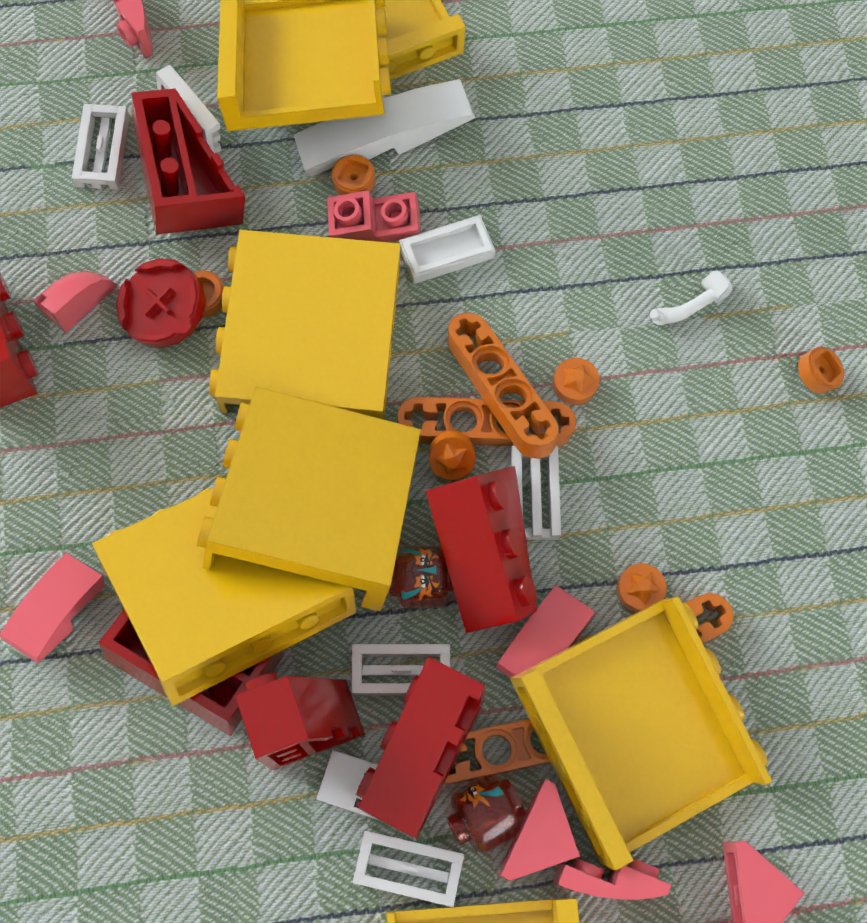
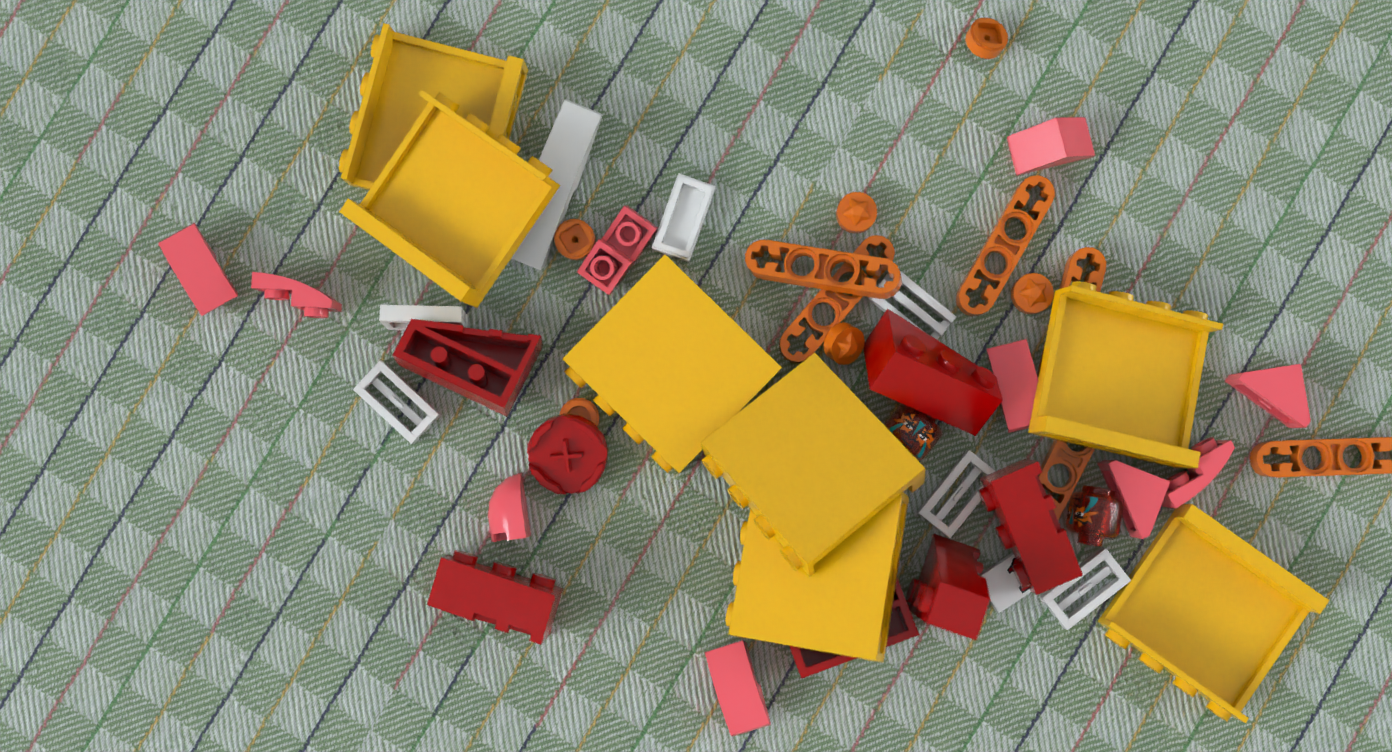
camera: 40 degrees left, 15 degrees up
white piece [650,271,733,325] -> none
none -> orange beam [956,175,1055,316]
none -> coral slope [1007,117,1095,176]

